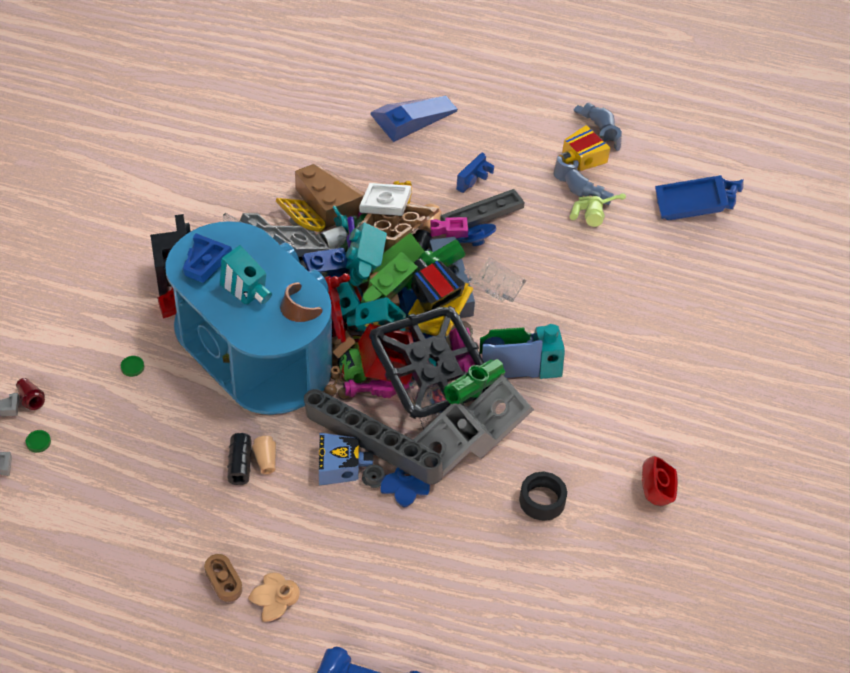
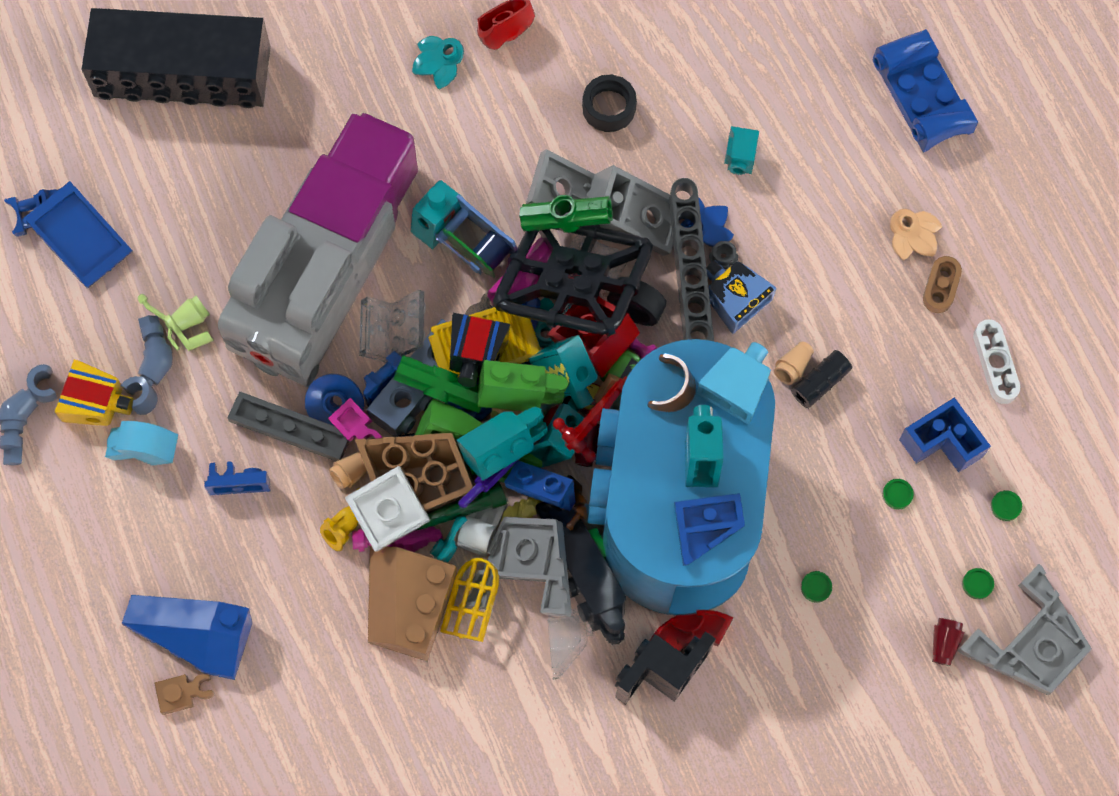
camera: 130 degrees left, 20 degrees up
none -> black brick [81,8,271,108]
none -> medium azure brick [105,421,178,466]
none -> medium nougat plate [154,673,214,715]
none -> light grey piece [218,113,418,387]
none -> blue piece [363,350,402,407]
none -> teal plate [412,36,464,89]
none -> black tyre [607,277,667,326]
none -> medium azure torso [696,342,771,425]
none -> teal window [724,126,759,175]
none -> green piece [882,479,914,510]
none -> blue brick [899,397,991,472]
none -> white beam [973,319,1020,404]
none -> green piece [991,490,1022,521]

